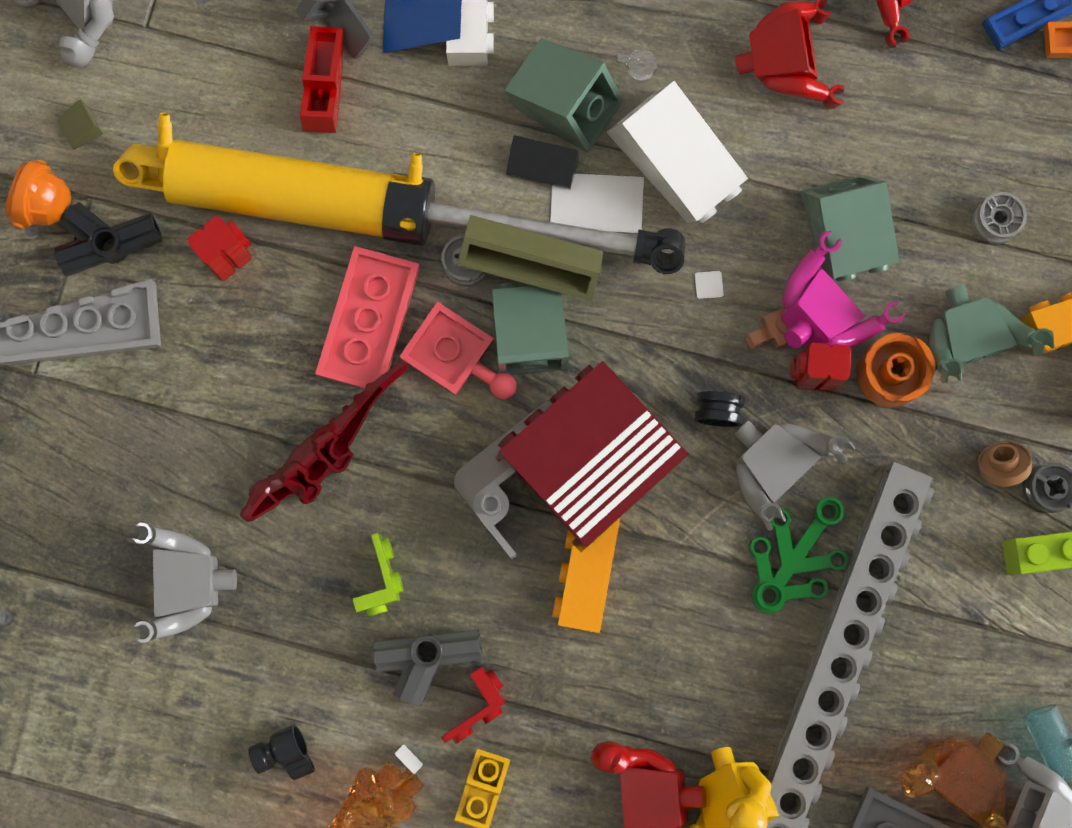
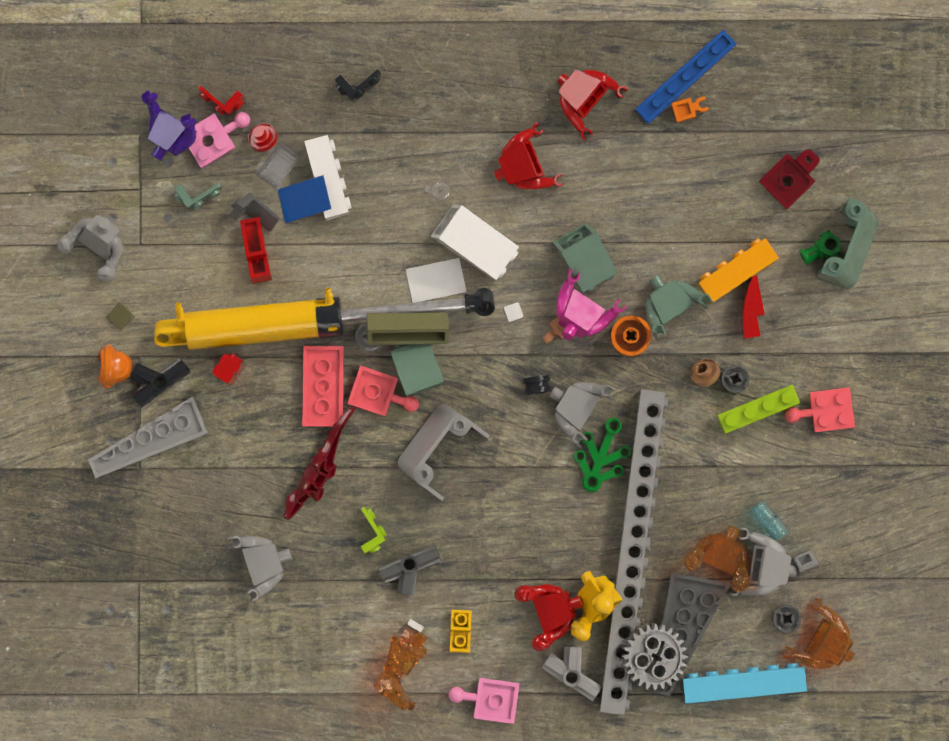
camera: 10 degrees left, 5 degrees up
black piece [248,724,315,780] -> none
red bracket [441,666,506,744] -> none
dark red panel [495,361,689,552] -> none
sand green slope [504,38,624,153] -> none
black slope [506,136,579,190] -> none
light orange brick [552,518,620,633] -> none
red brick [790,342,852,392] -> none
light grey wheel [972,192,1027,245] -> none

